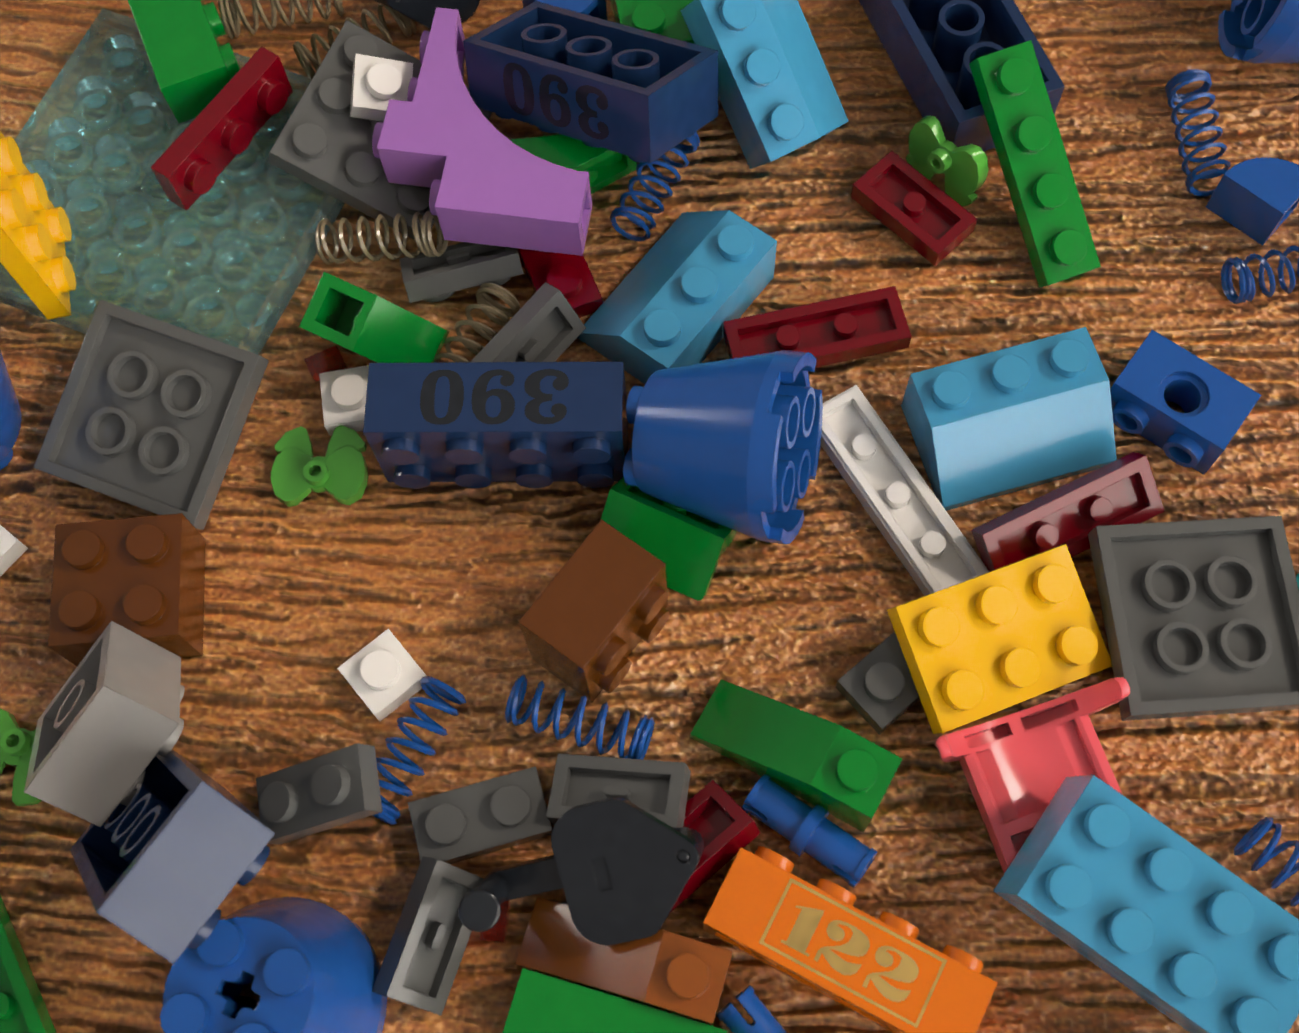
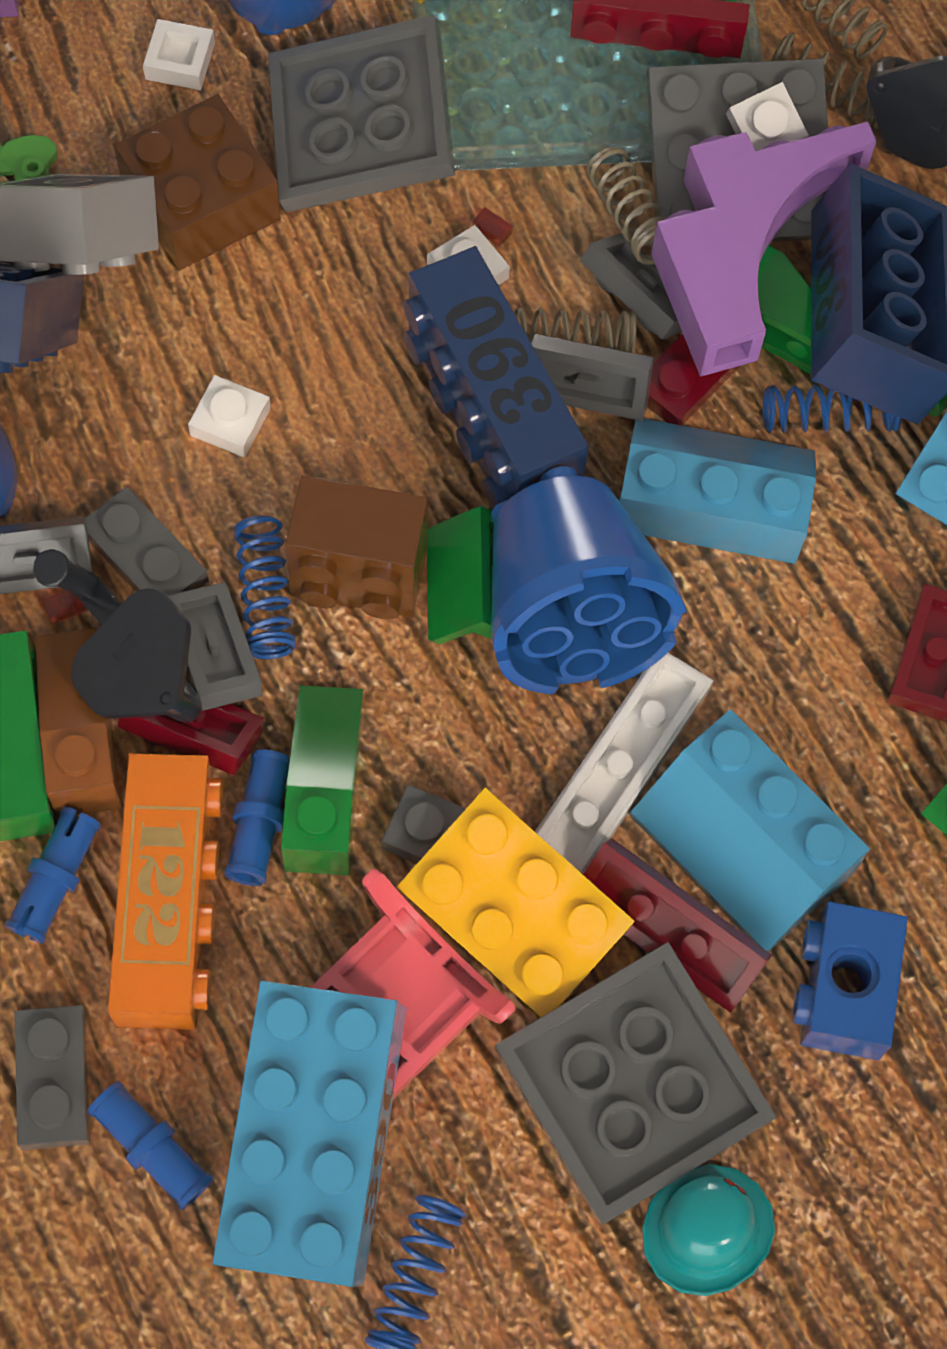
camera: 55 degrees right, 0 degrees up
dark grey plate [256,743,383,845] -> none
bright green piece [271,425,368,507] -> none
green slope [299,272,449,363] -> none
blue piece [372,676,466,825] -> none
dark red plate [723,286,912,368] -> none

